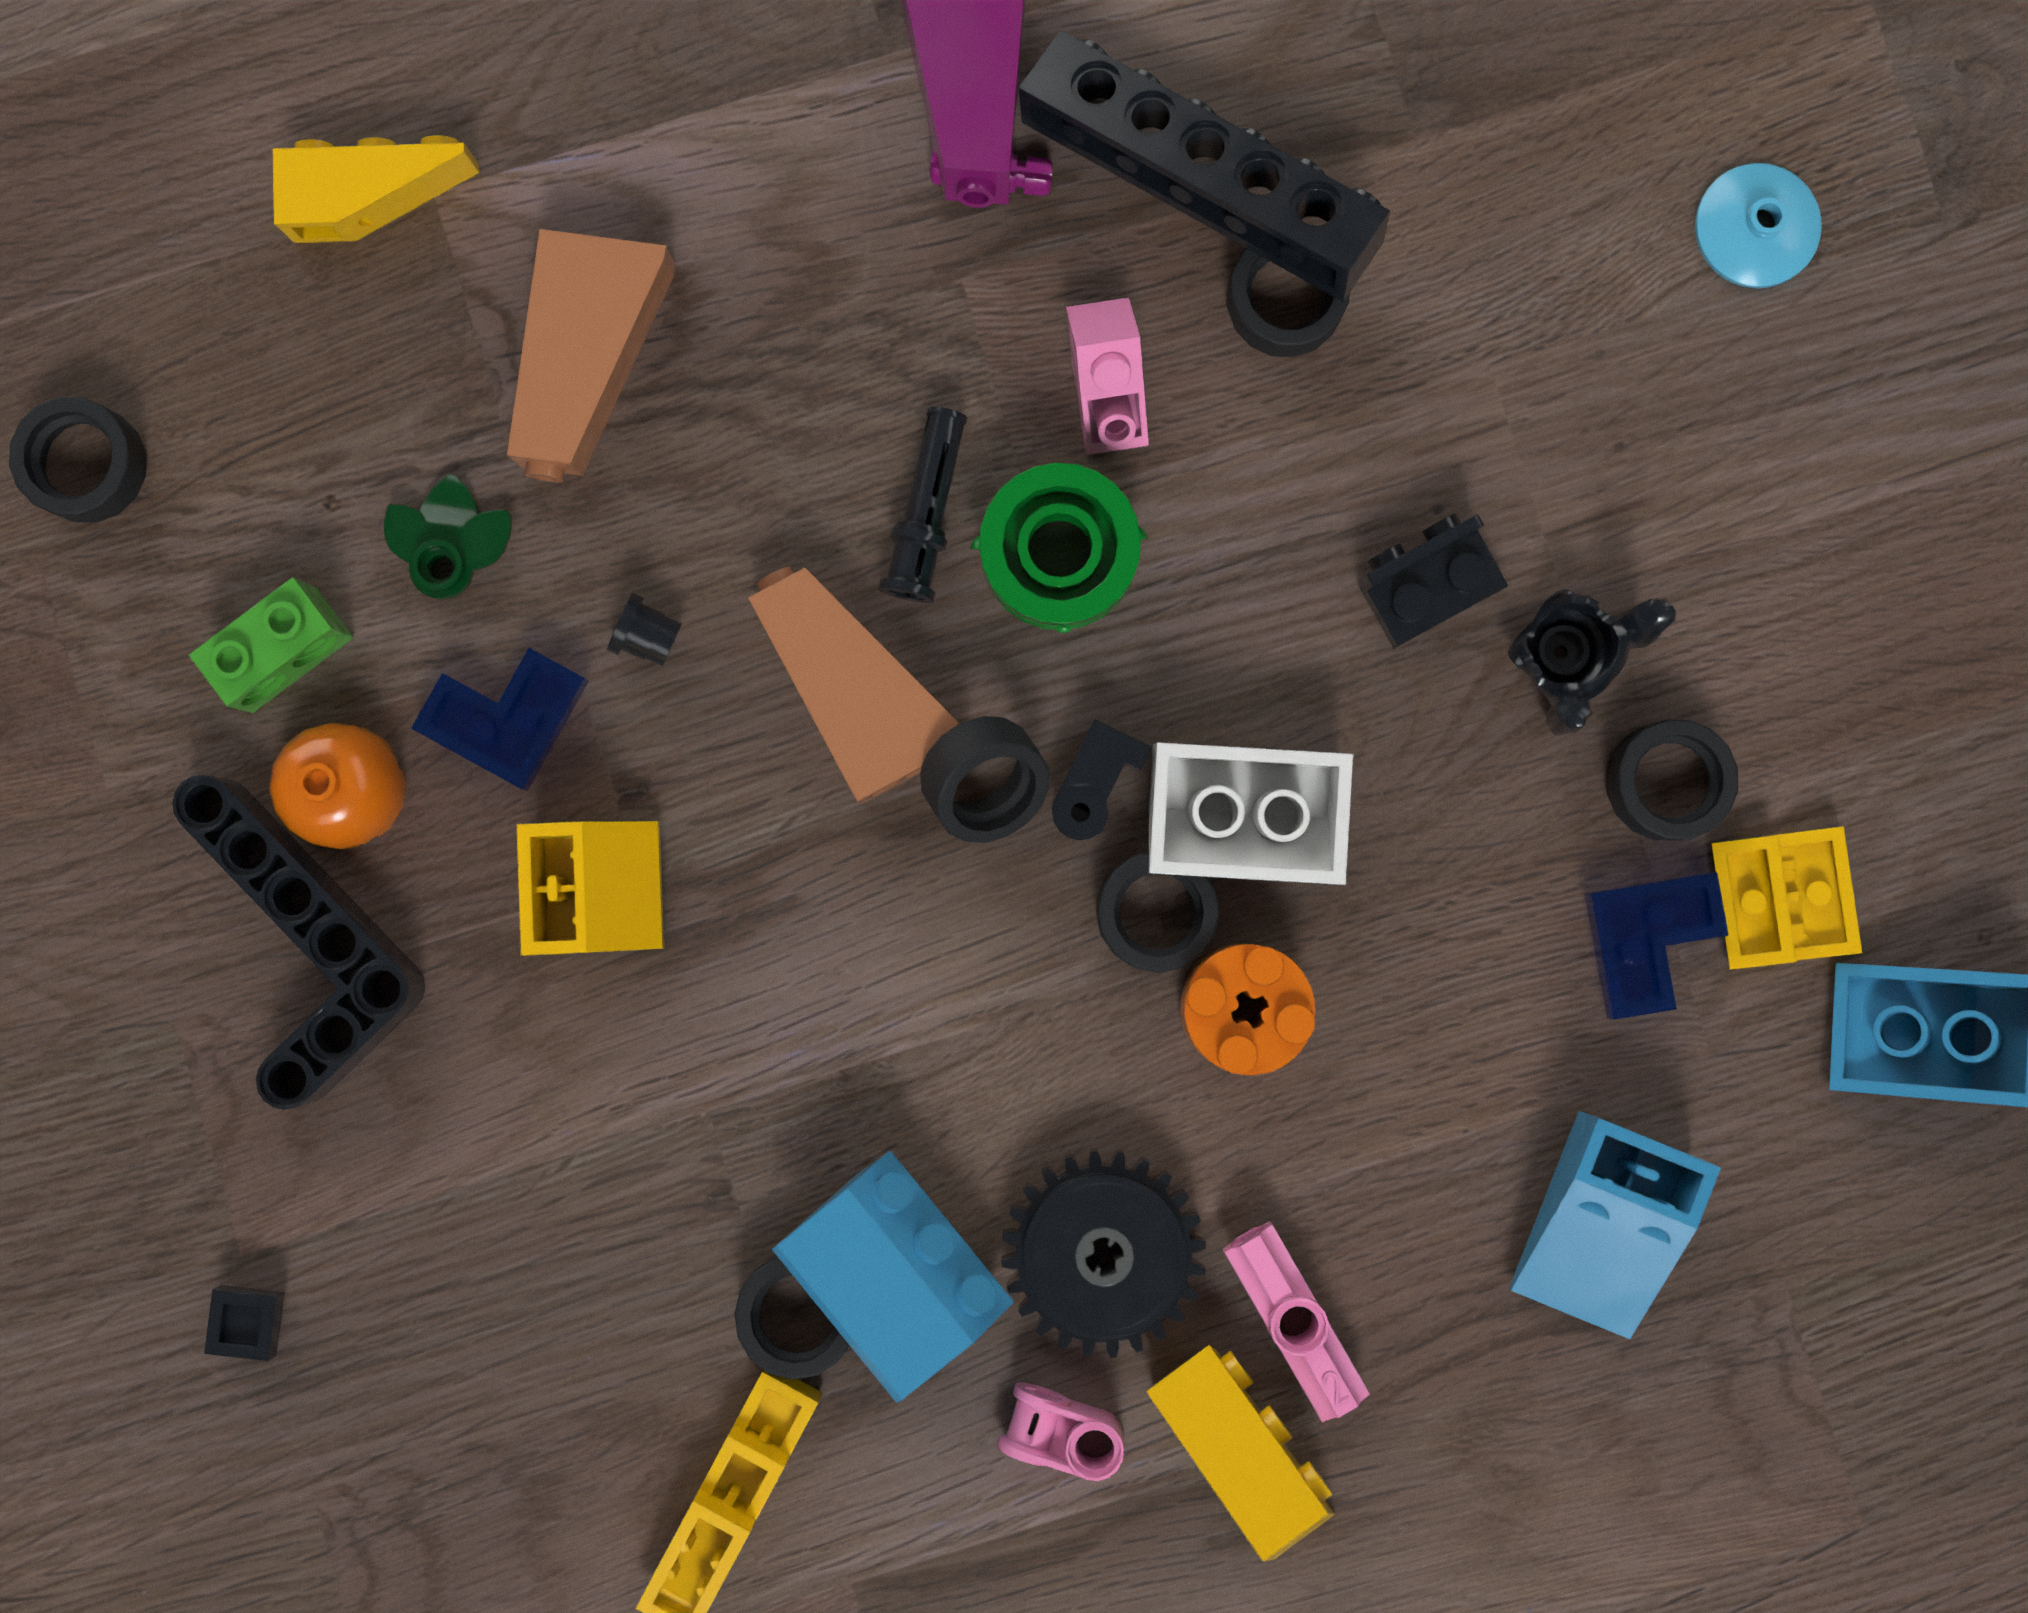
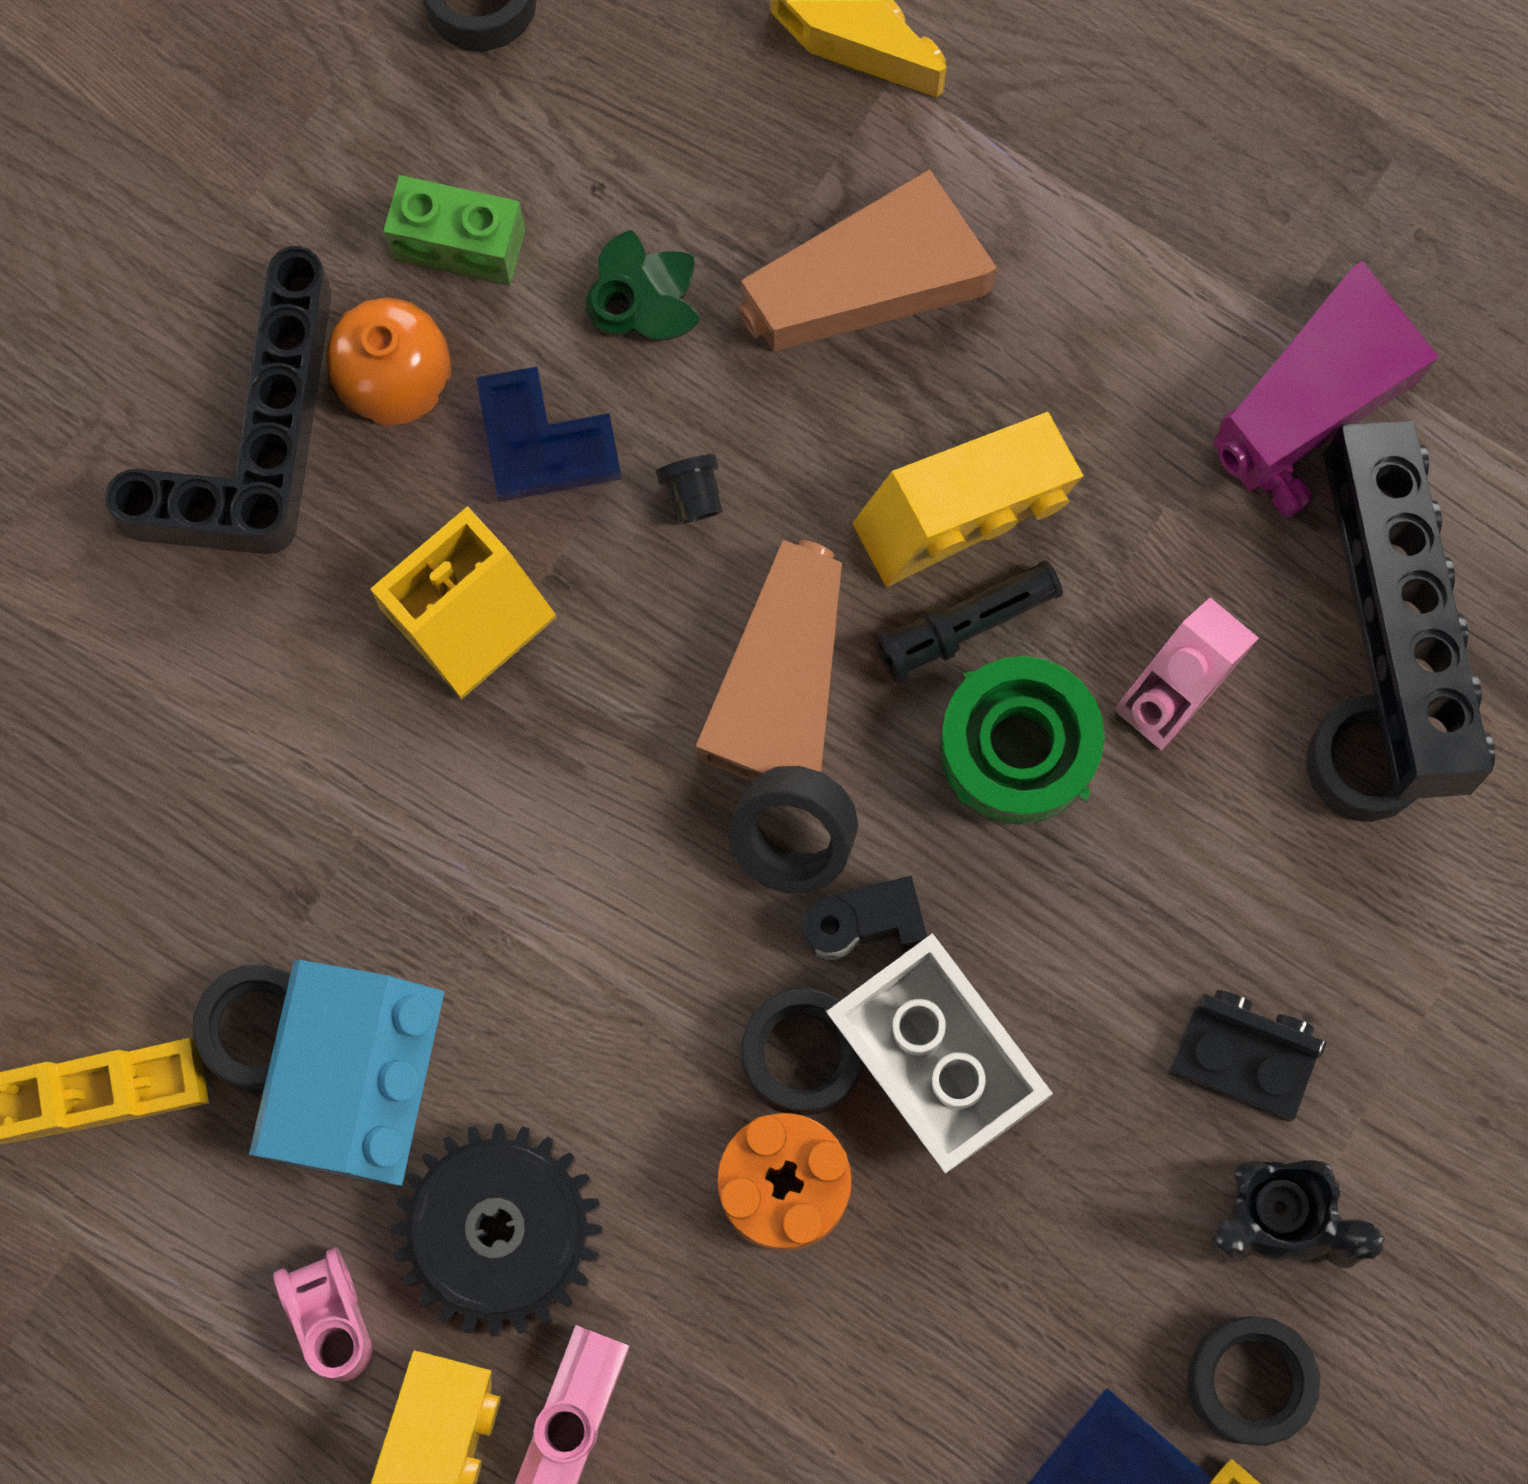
camera: 50 degrees right, 10 degrees down
none -> yellow wedge [852,412,1083,588]

